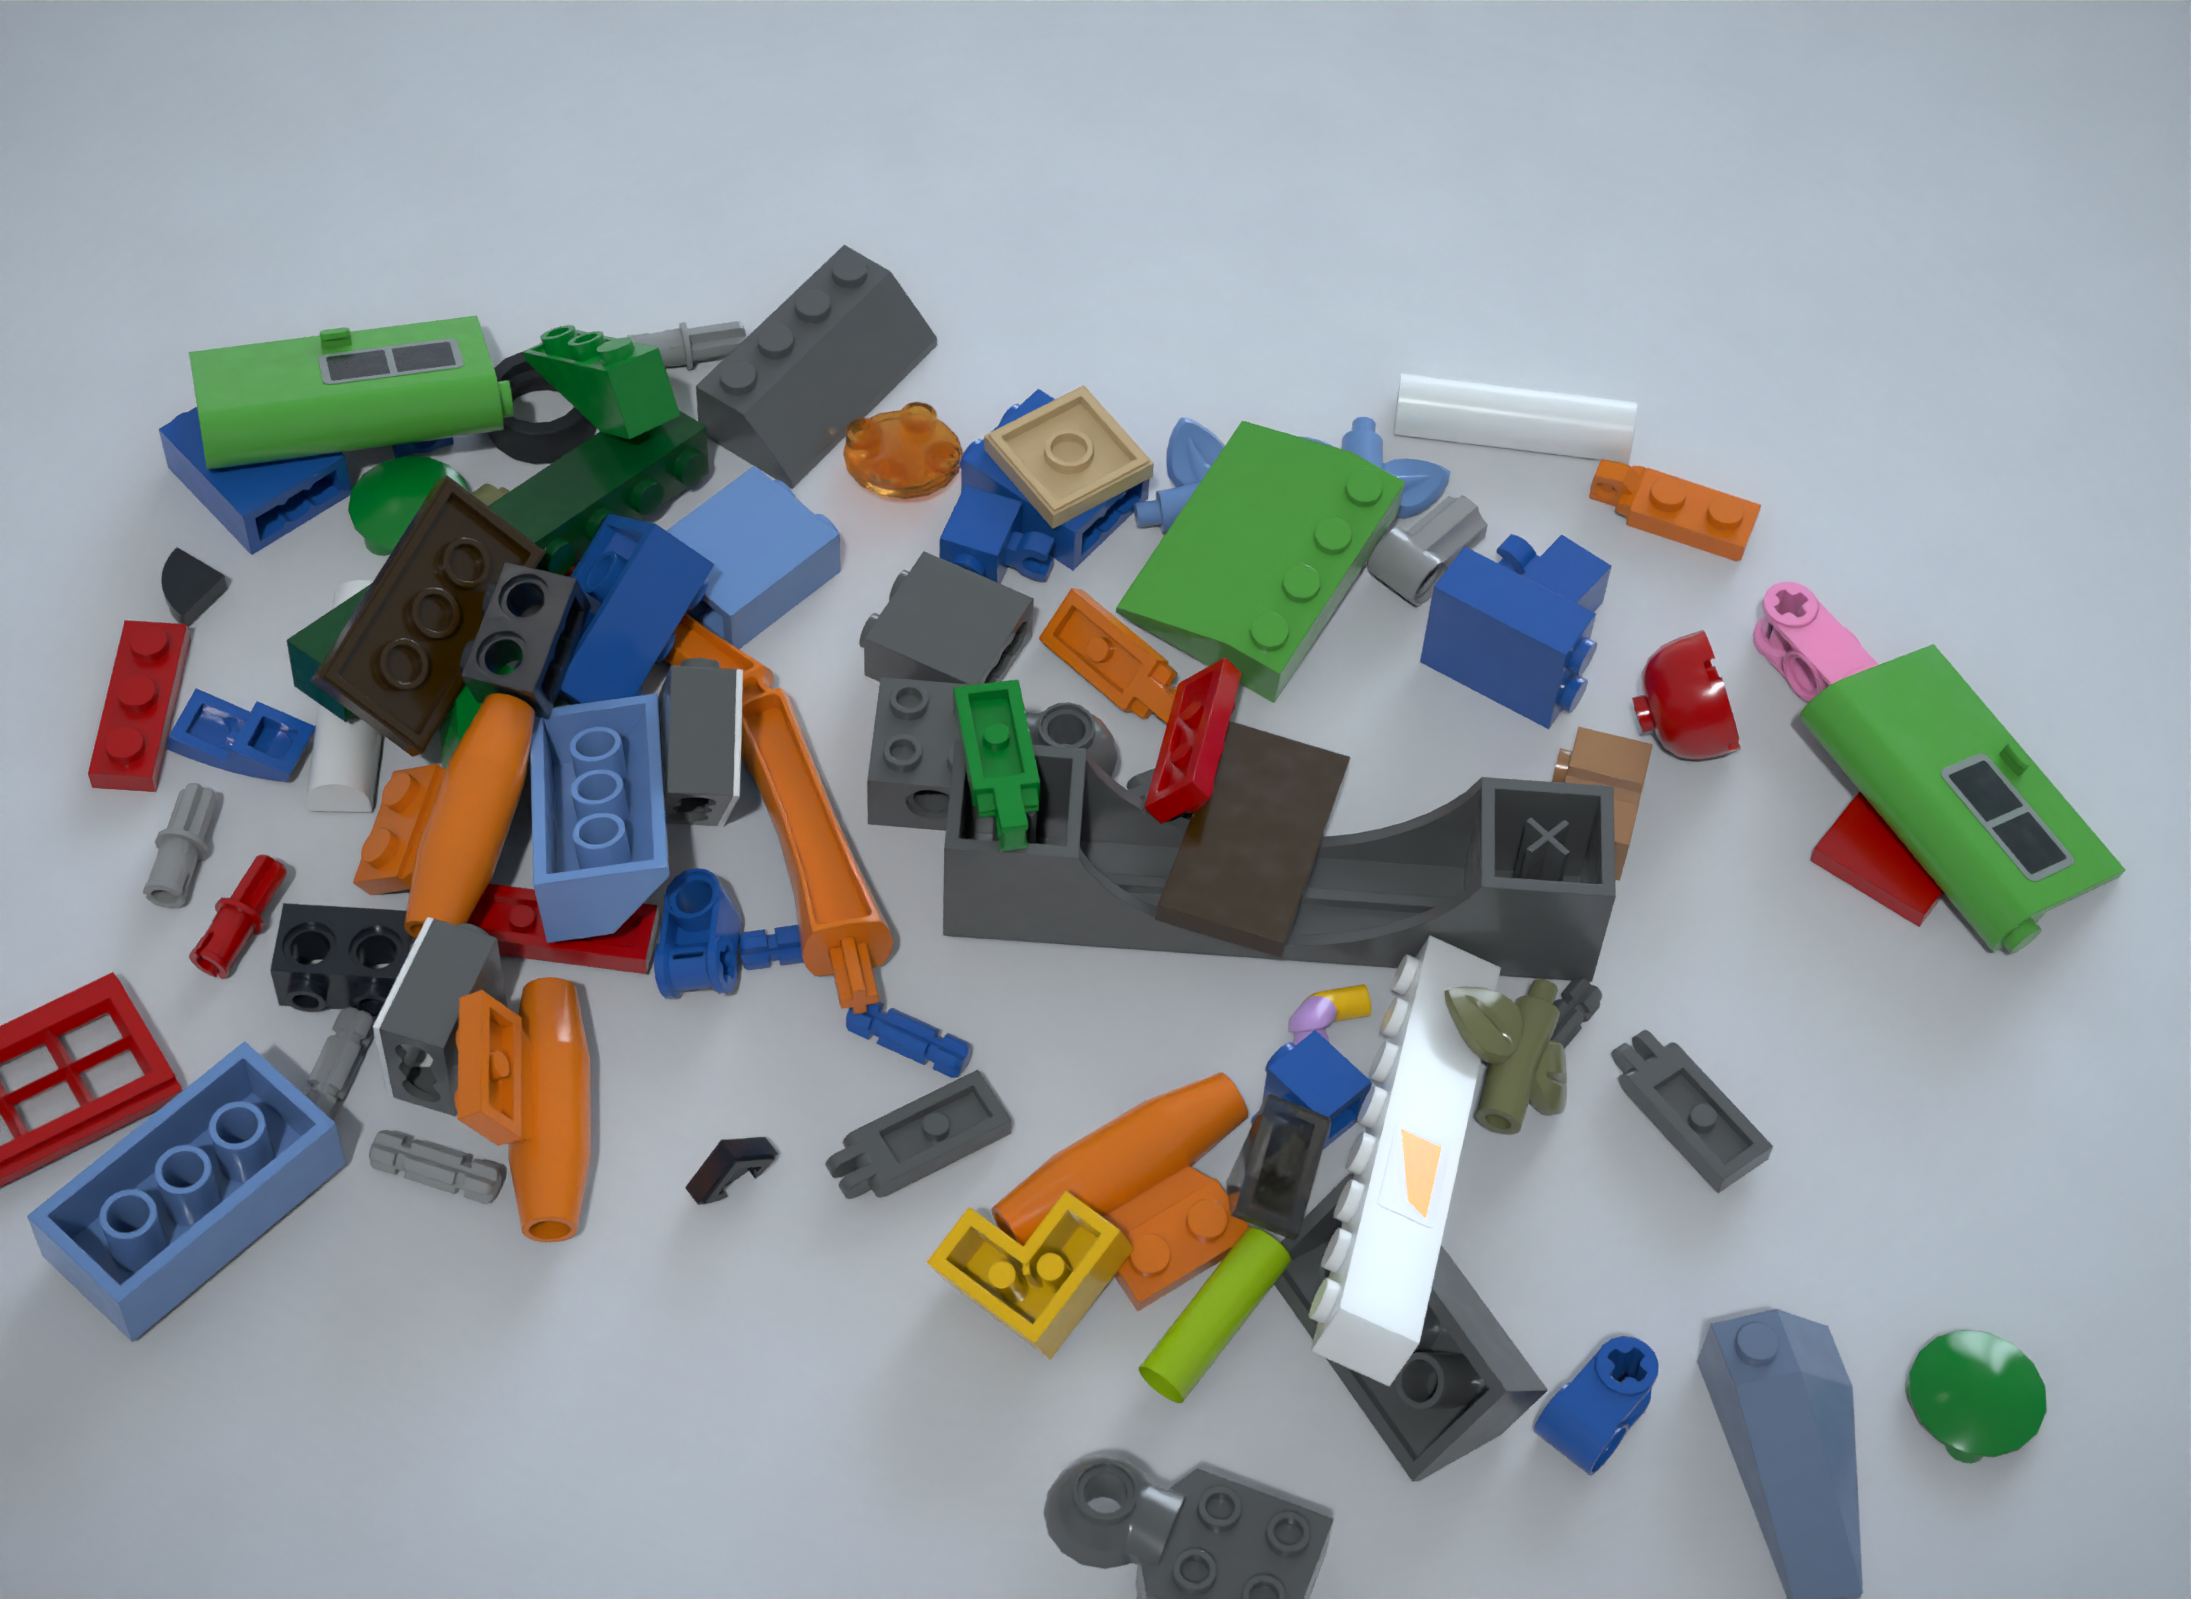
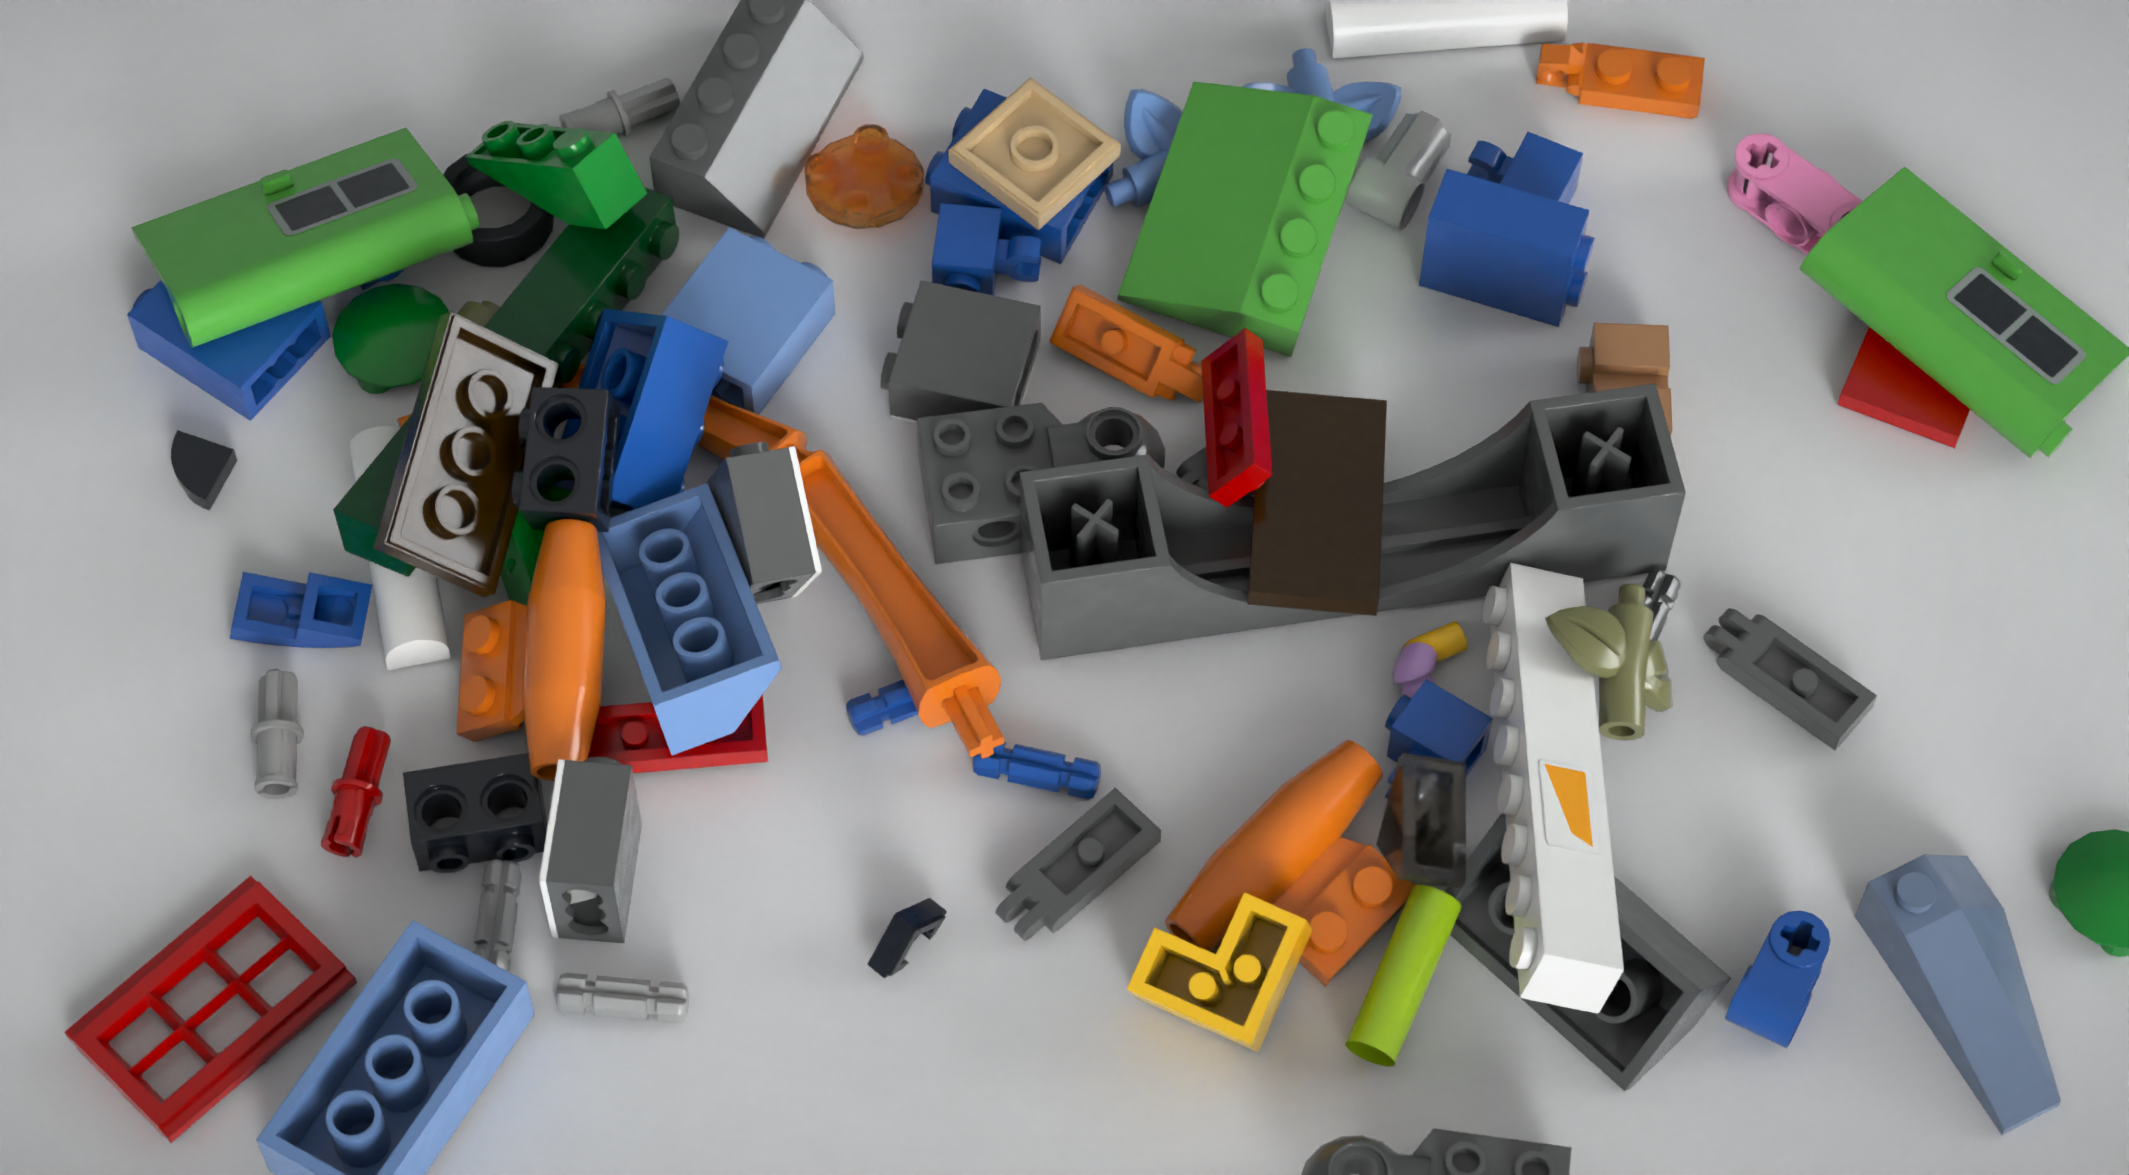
camera: 10 degrees left, 5 degrees up
red plate [88,620,191,792] -> none
orange plate [455,977,591,1242] -> none
blue piece [654,868,742,999] -> none
green hinge [953,680,1040,852] -> none
red cylinder [1632,630,1741,760] -> none

